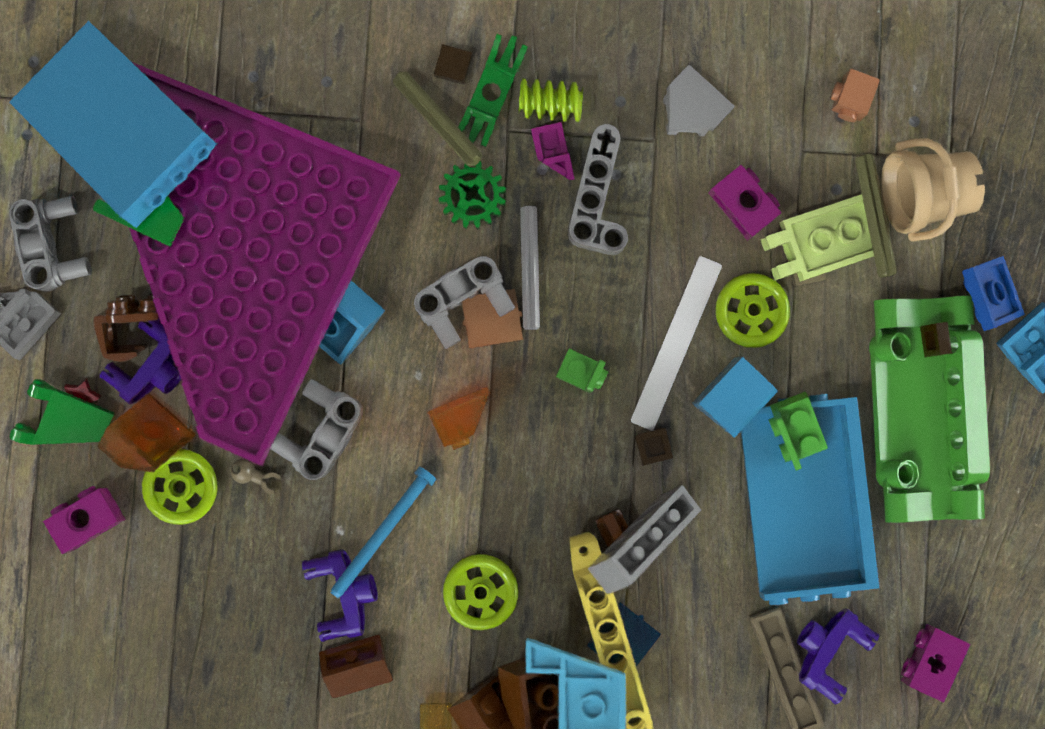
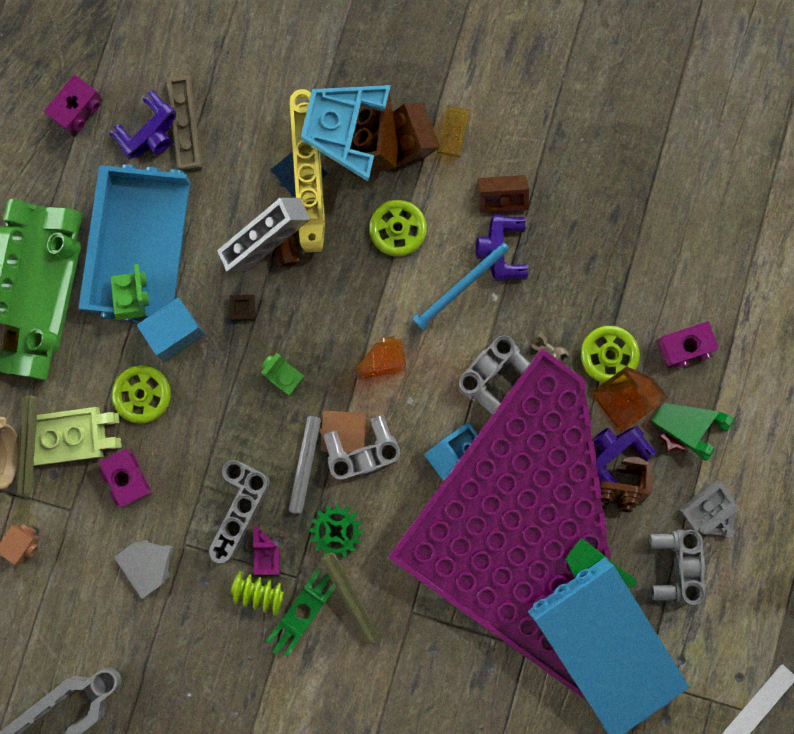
camera: 165 degrees left, 5 degrees down
dark brown tile [434,44,473,85] -> none
white sticker [631,256,722,431] -> none

